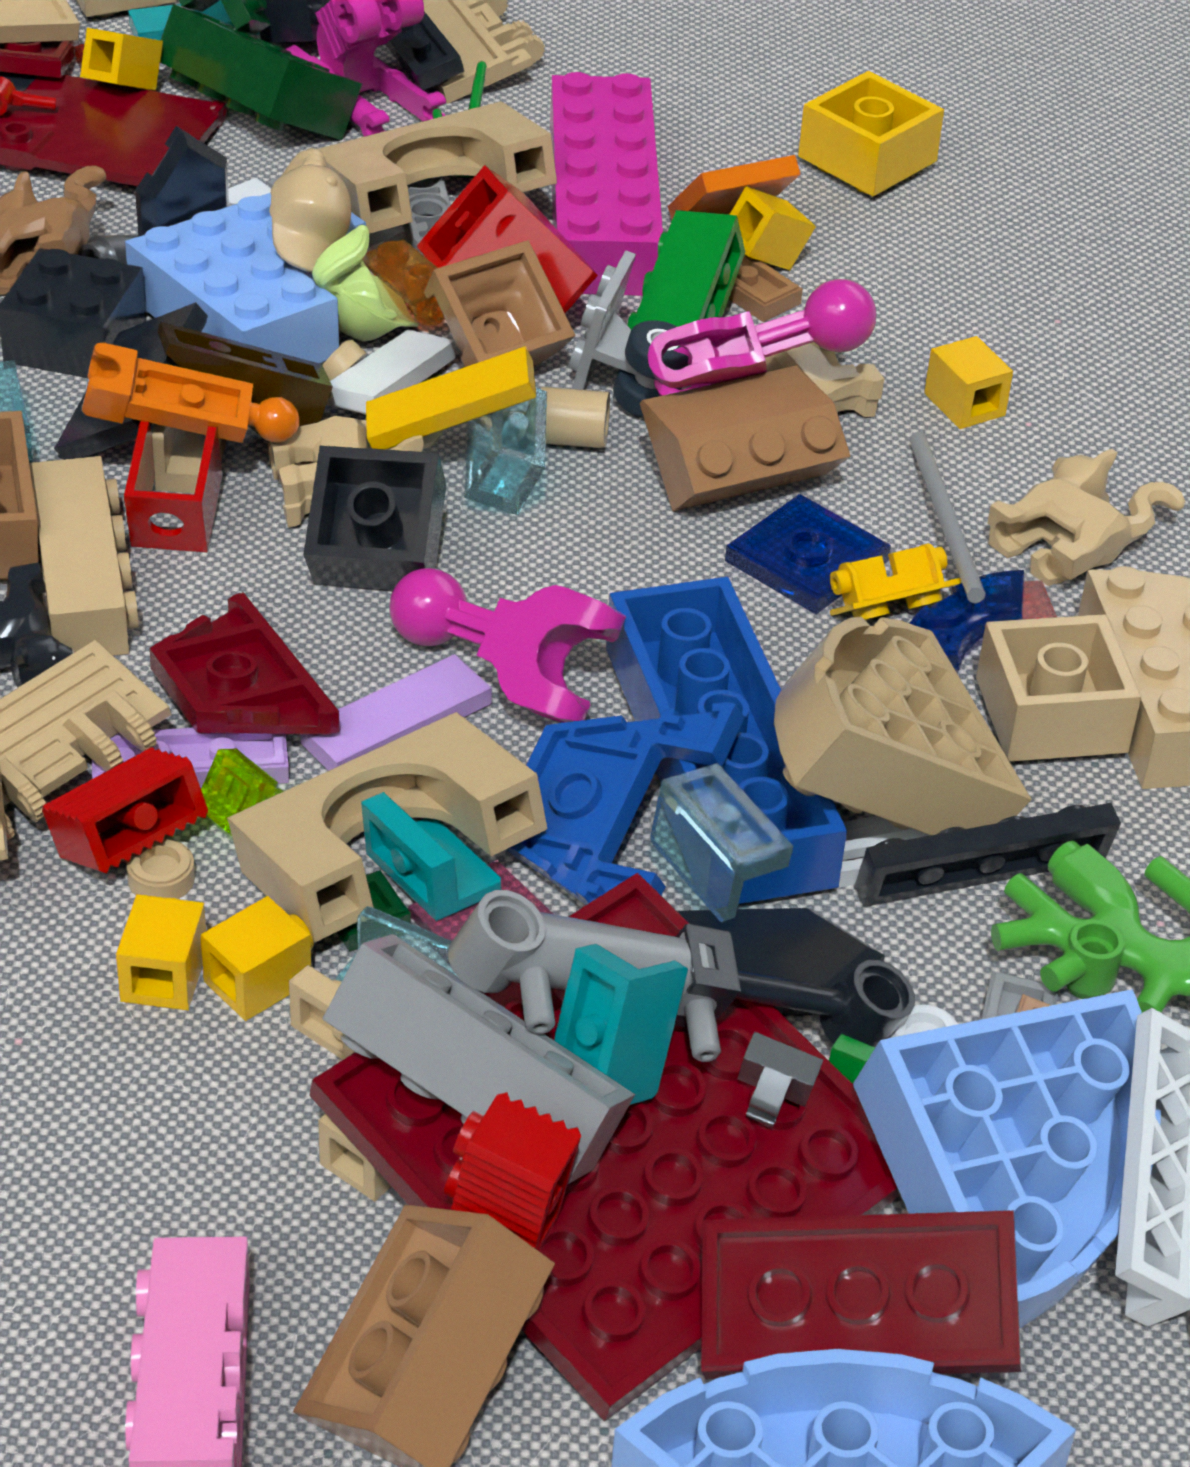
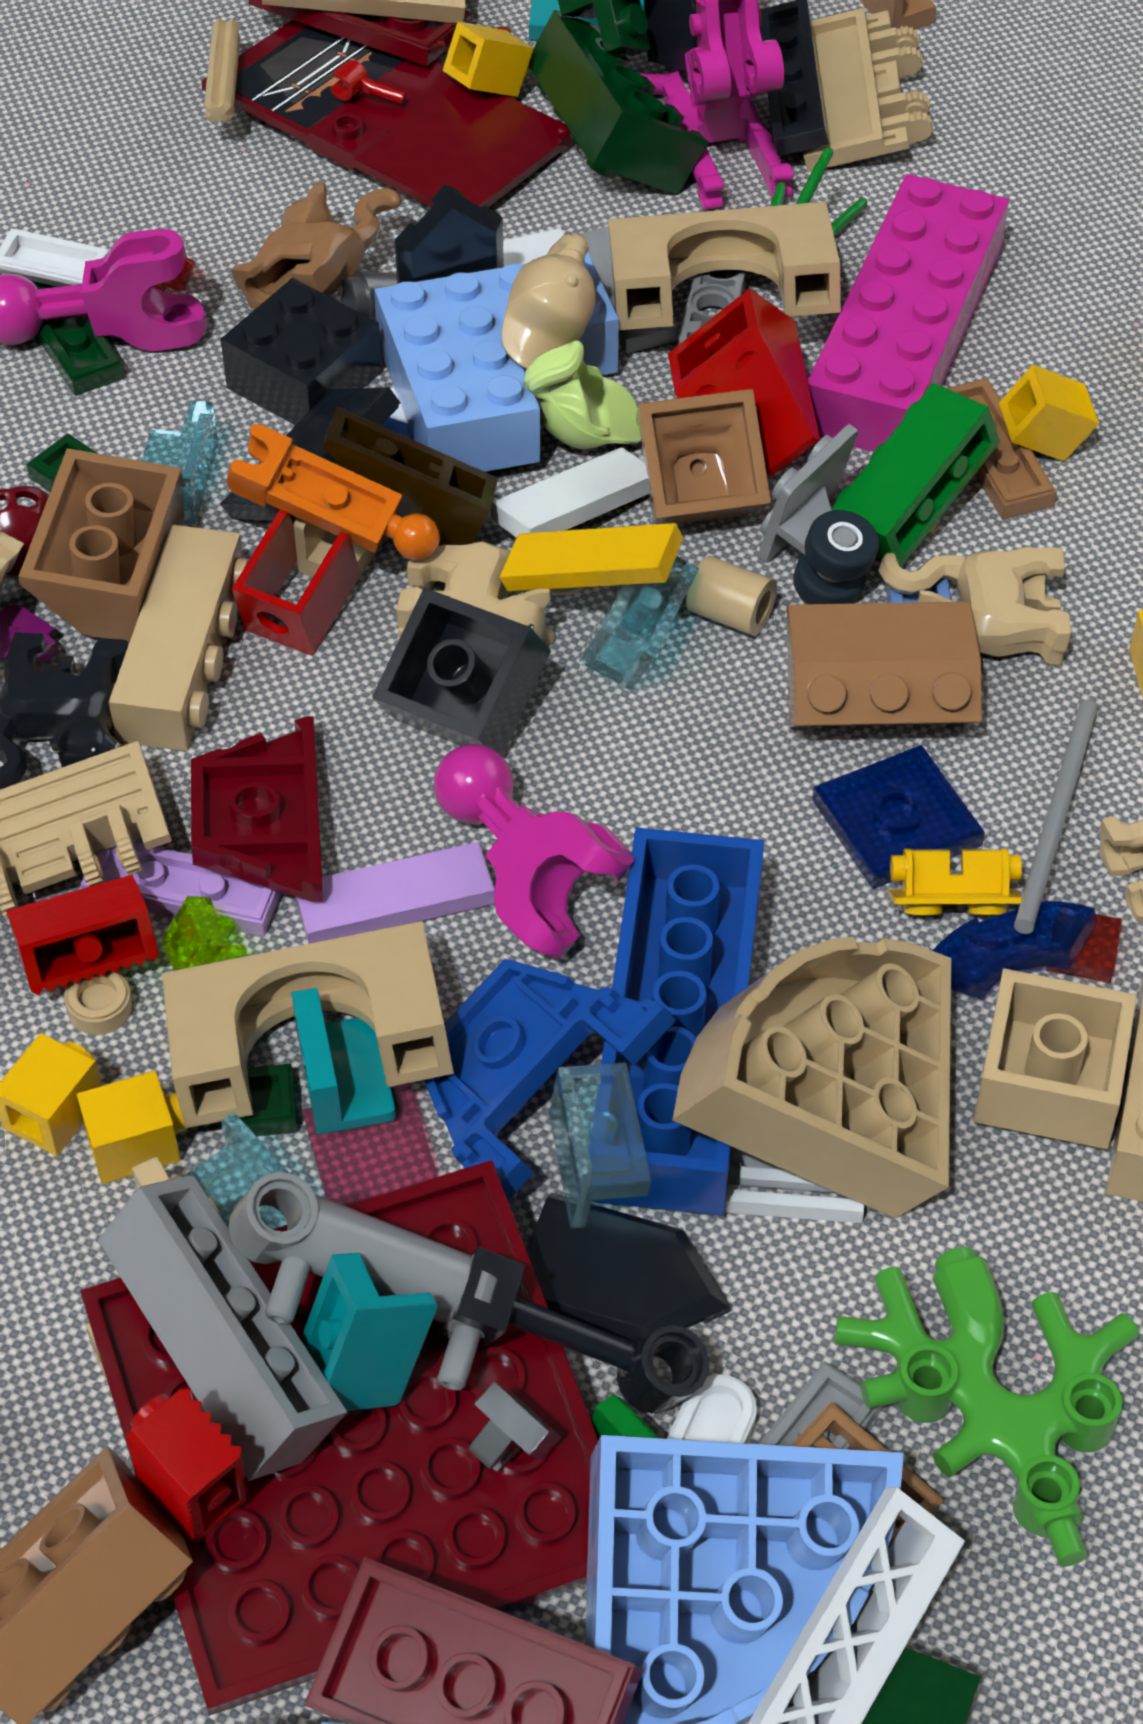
camera: 25 degrees right, 10 degrees up
tan tile [323,340,367,381] -> none
clear orange hinge [362,239,445,326] -> none
dark pink piece [648,279,877,396] -> none
orange tile [668,155,801,220] -> none
black plate [855,803,1121,907] -> none

